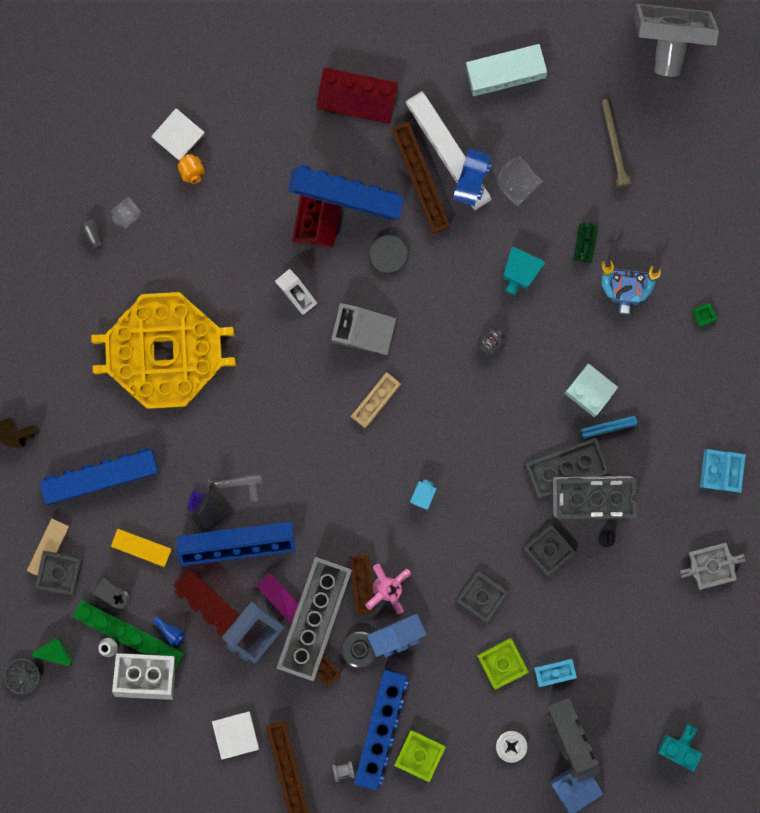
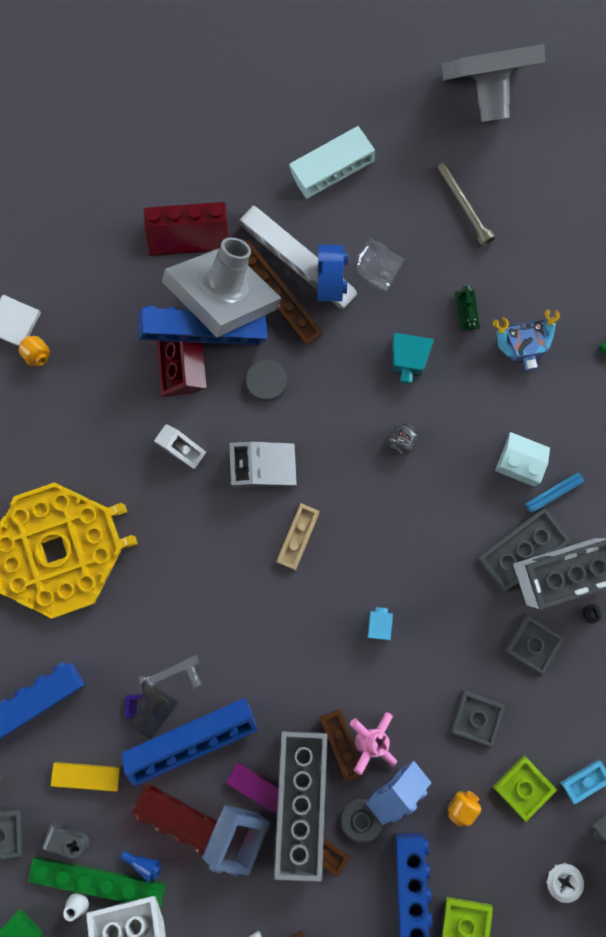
camera: 15 degrees left, 5 degrees down
none -> light grey piece [162,237,281,337]
none -> light orange head [447,791,481,827]

